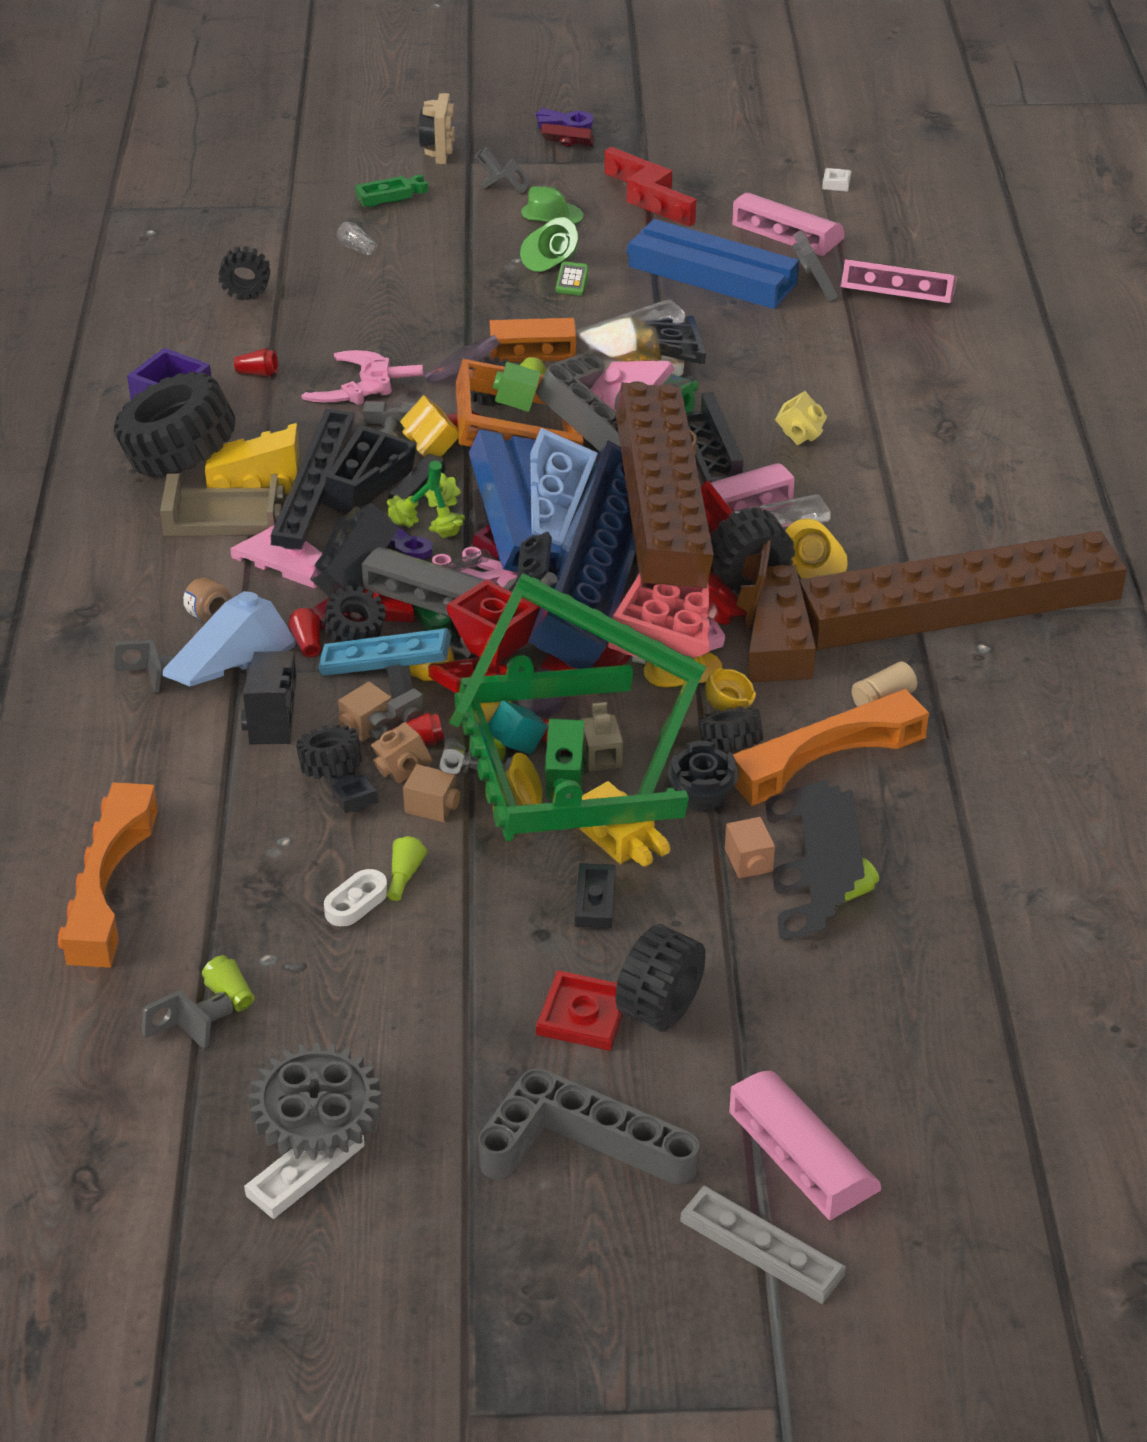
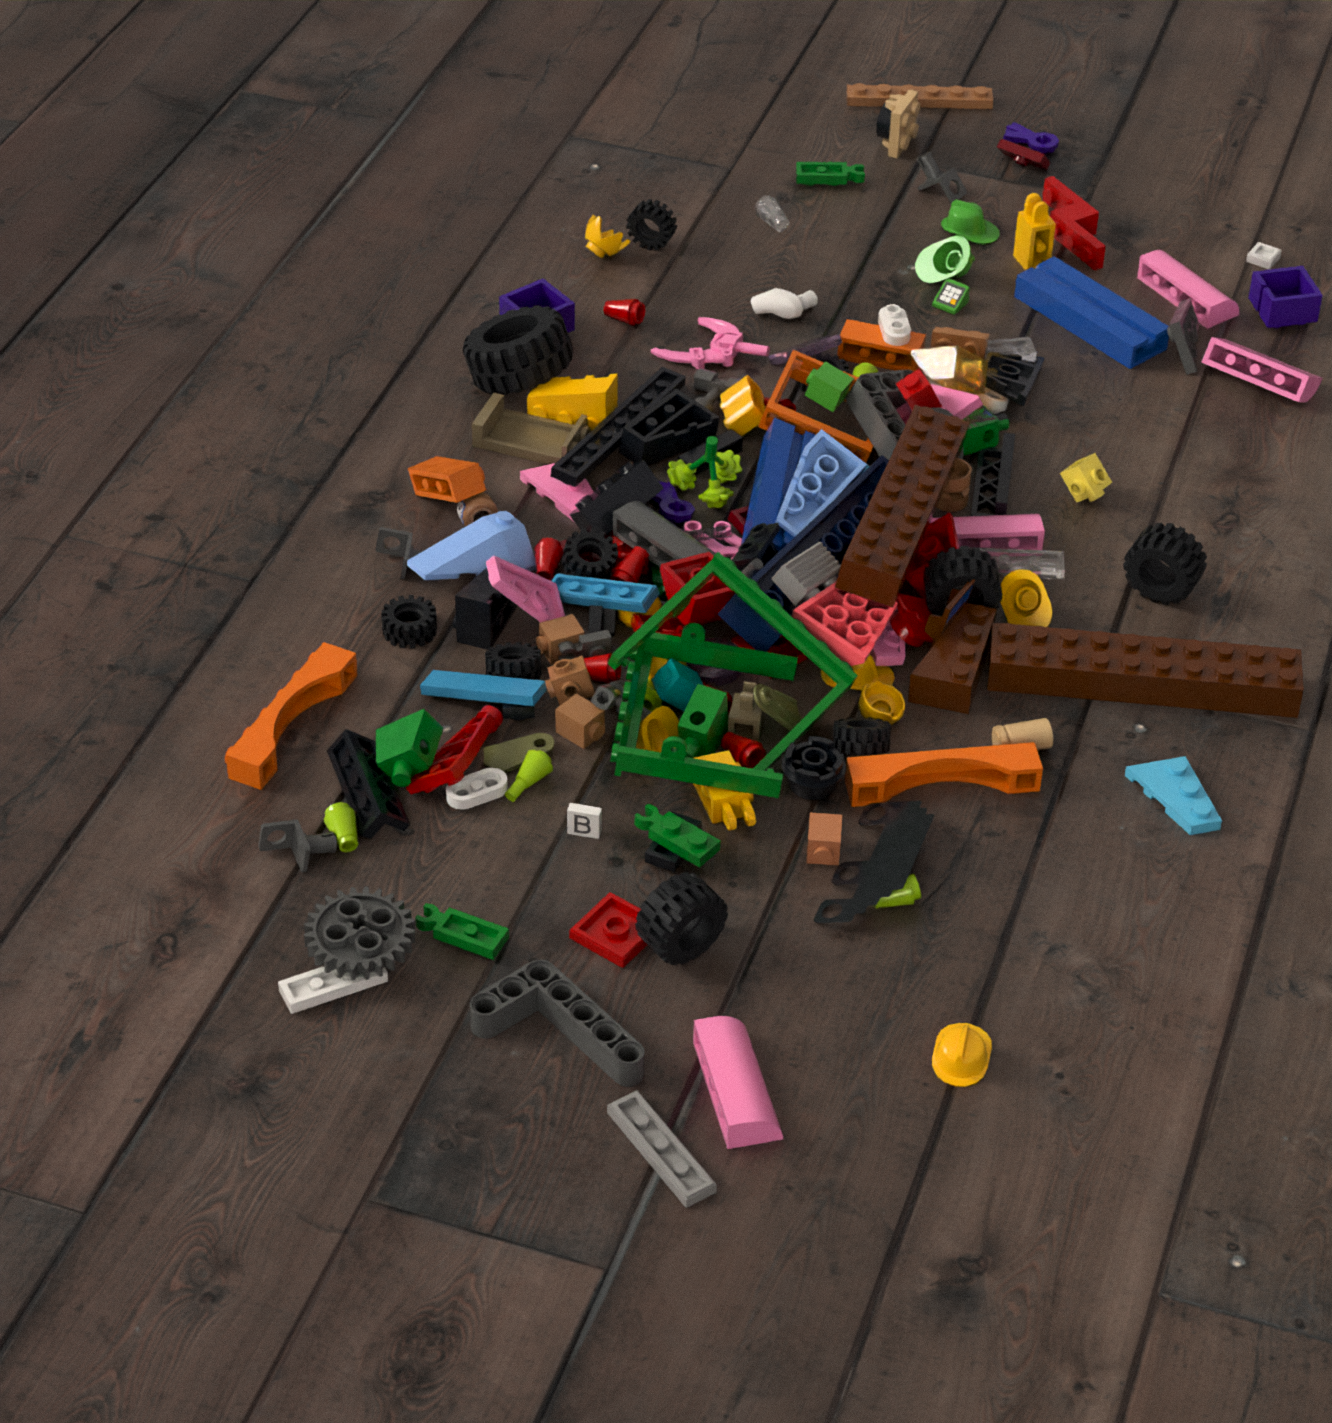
camera: 20 degrees right, 0 degrees up
none -> black fence [327,729,410,839]
none -> green torso [376,709,443,787]
none -> black tyre [381,595,437,649]
none -> red plate [406,705,503,794]
none -> orange brick [408,456,486,503]
none -> green plate [415,903,509,960]
none -> dark azure tile [420,670,546,706]
none -> olive piece [483,733,555,773]
none -> bright pink wing [486,555,565,623]
none -> white tile [567,803,602,839]
none -> yellow piece [585,214,631,258]
none -> red cone [610,546,649,583]
none -> green plate [634,804,721,868]
none -> red cone [721,732,766,769]
none -> white arm [751,288,818,319]
none -> olive piece [753,684,803,731]
none -> light grey brick [771,542,841,606]
none -> medium nougat plate [846,83,993,109]
none -> white plate [878,304,911,346]
none -> red brick [895,368,942,411]
none -> medium nougat bracket [930,327,989,361]
none -> yellow piece [932,1023,992,1087]
none -> yellow hinge [1013,192,1056,270]
none -> black tyre [1123,523,1207,605]
none -> medium azure wing [1125,756,1222,835]
none -> dark purple piece [1248,266,1323,328]

